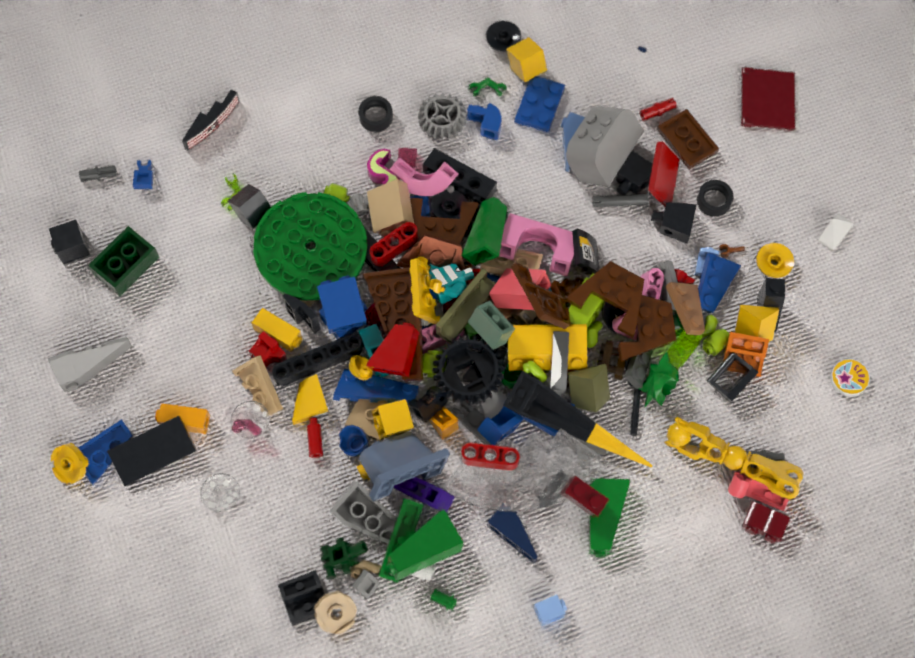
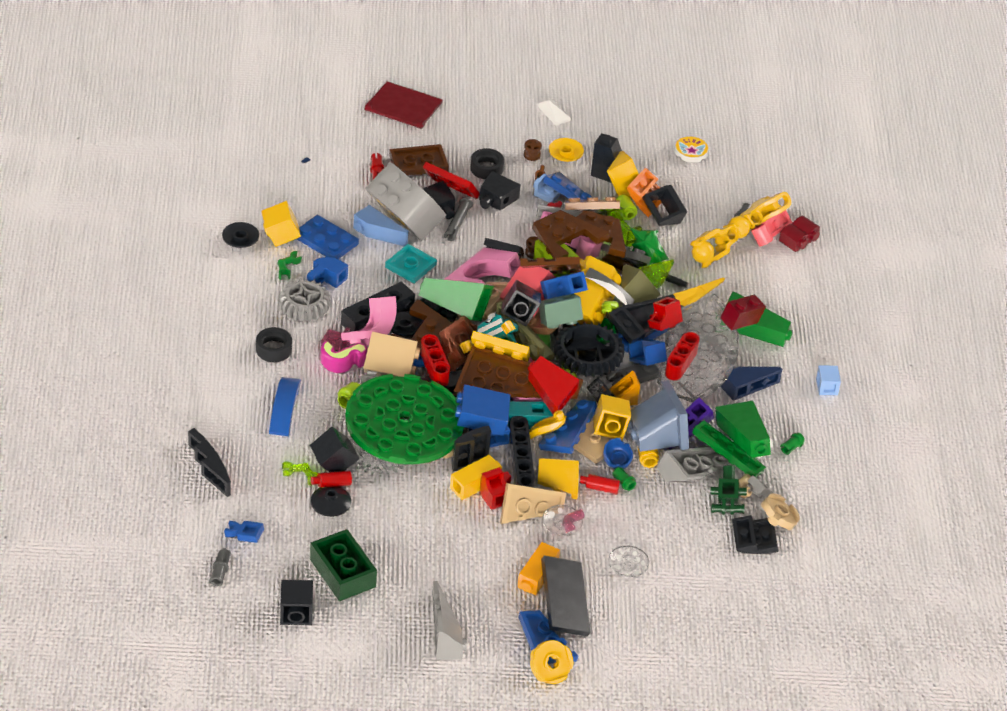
camera: 75 degrees left, 25 degrees down
none -> blue slope [269,377,301,437]
none -> red cylinder [311,471,352,488]
none -> black dish [311,486,351,517]
none -> teal plate [385,244,437,284]
none -> black head [501,280,541,326]
none -> reddish brown wheel [523,139,542,161]
none -> blue brick [540,271,588,300]
none -> green pin [612,467,636,491]
none -> clear neon green slope [638,259,674,288]
none -> red brick [648,297,683,331]

